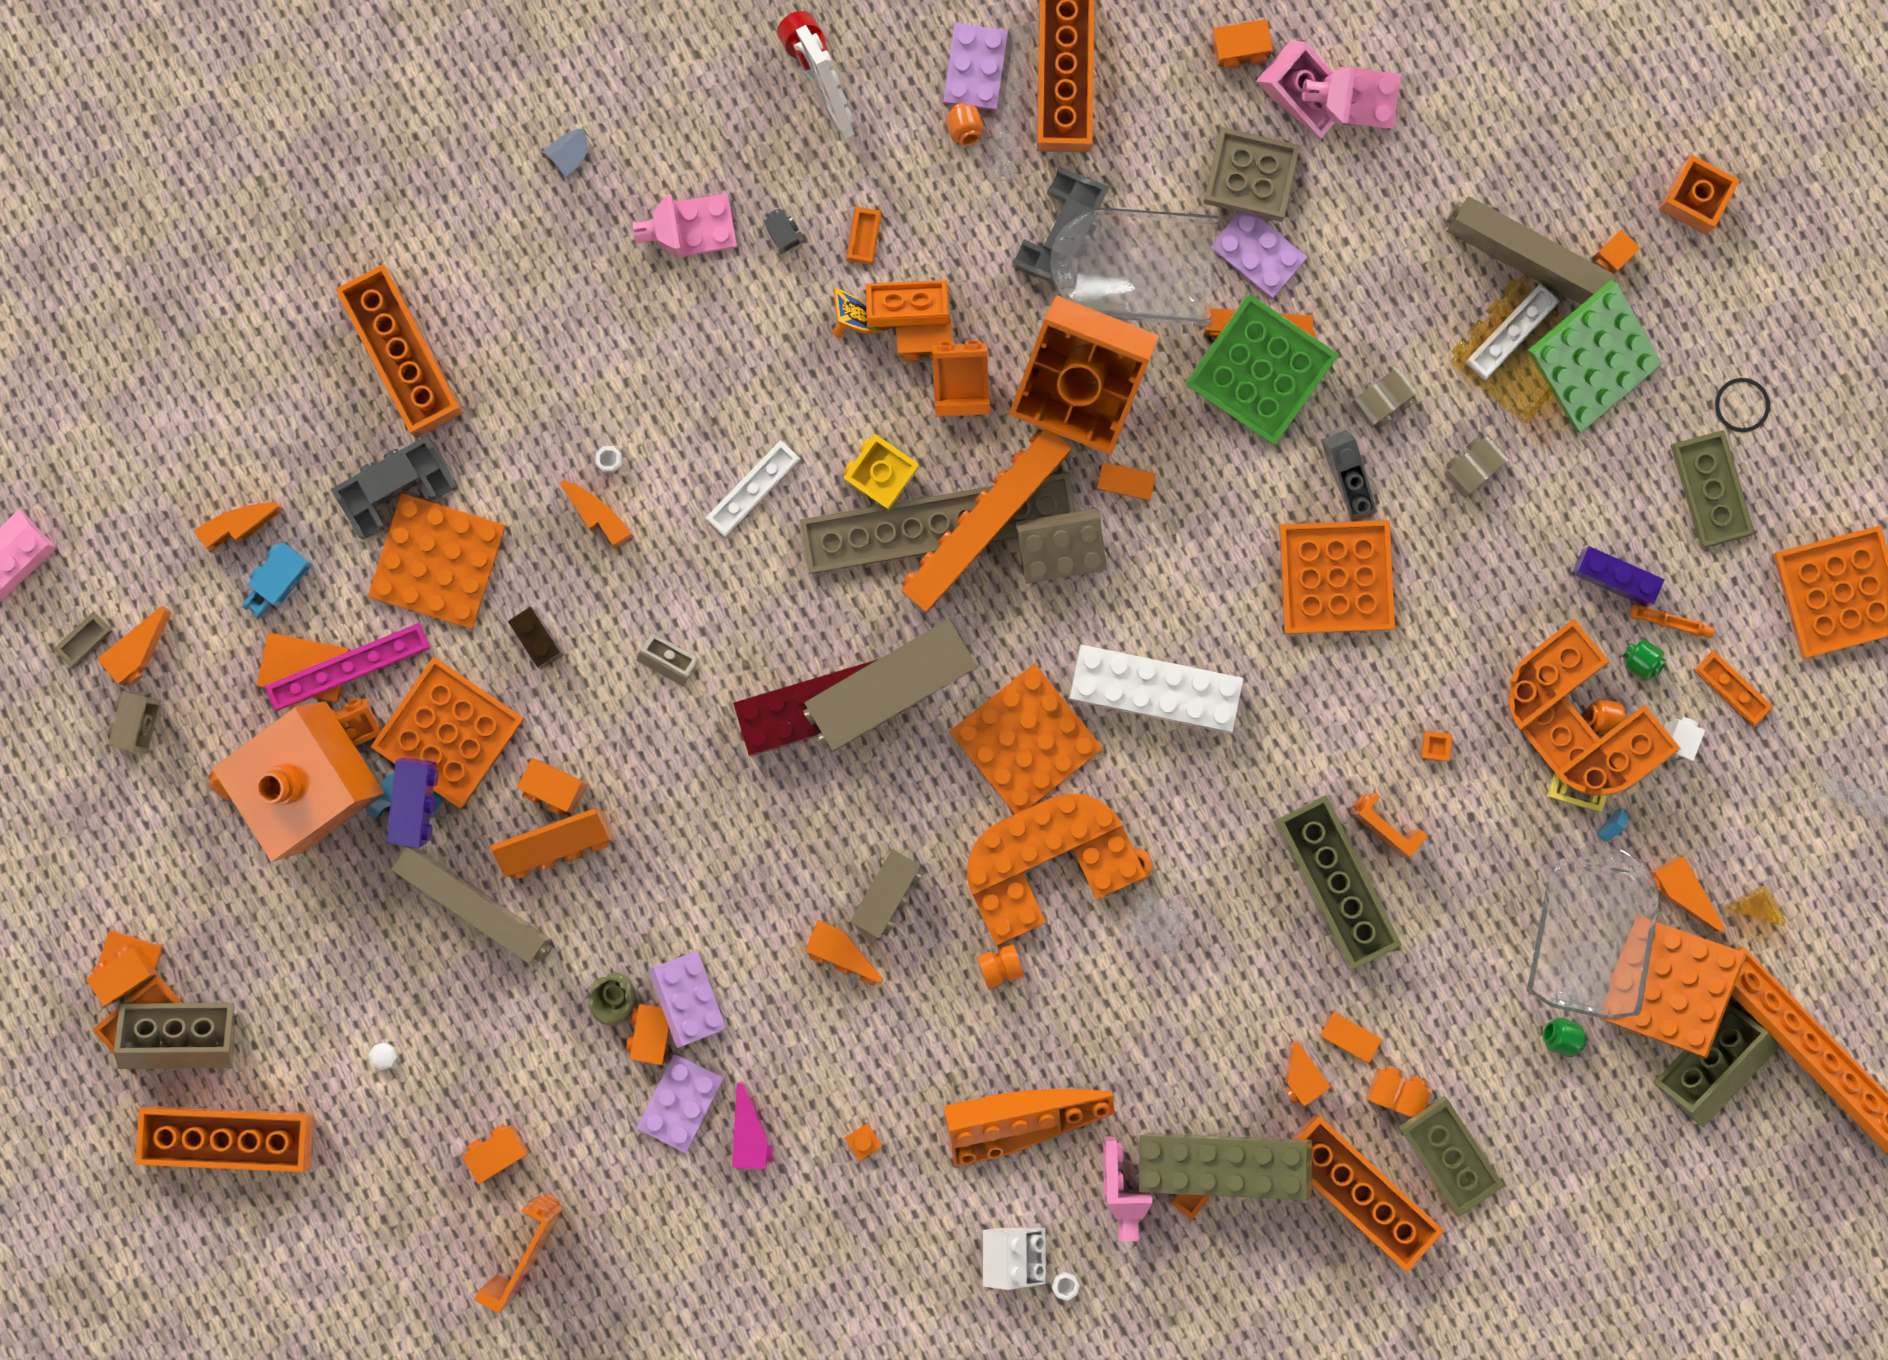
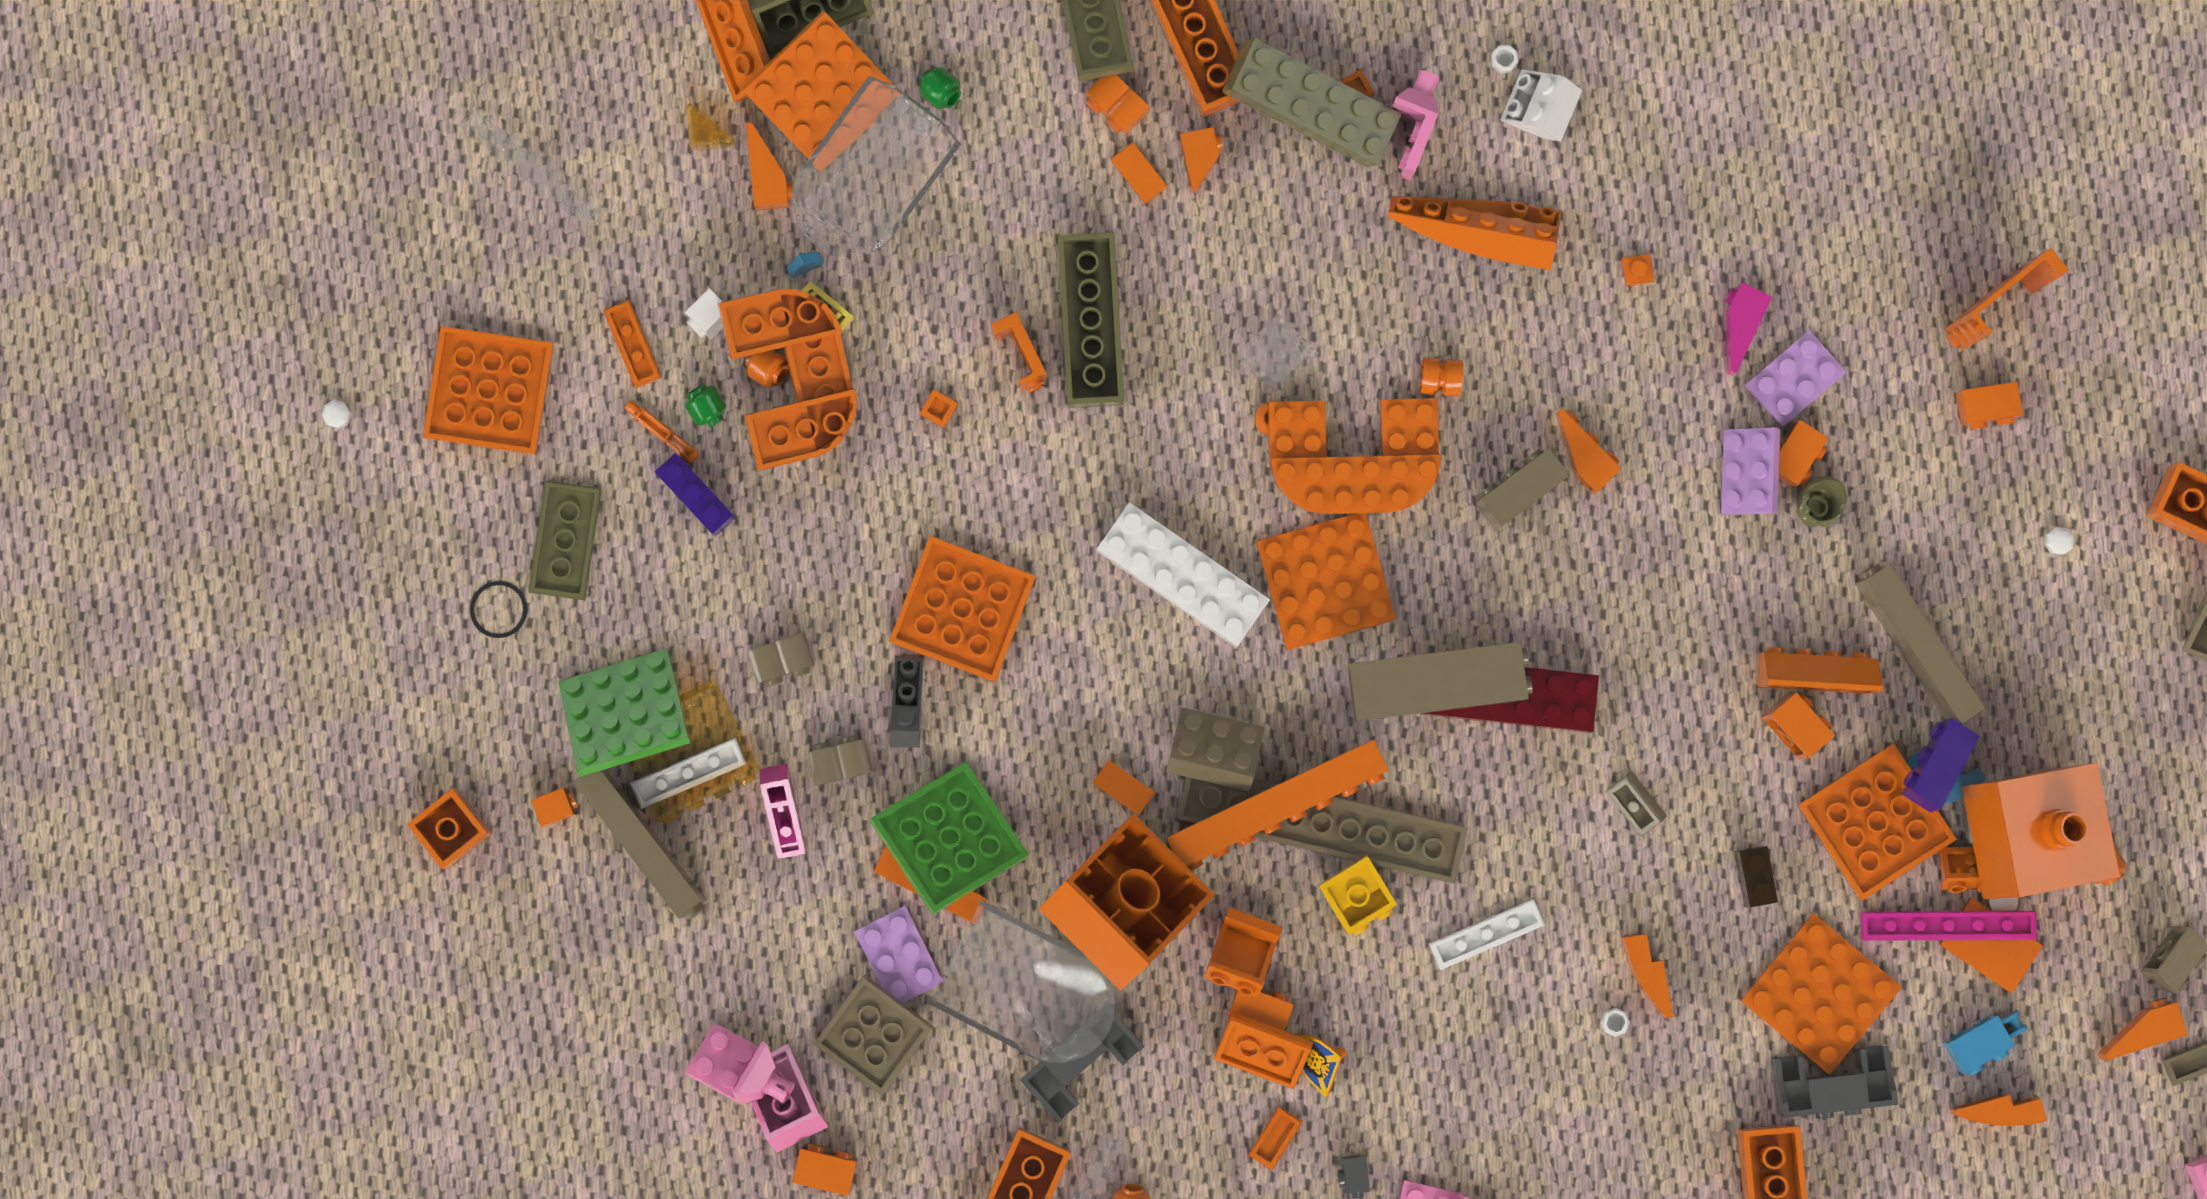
camera: 160 degrees left, 0 degrees up
none -> dark pink slope [759,764,806,859]

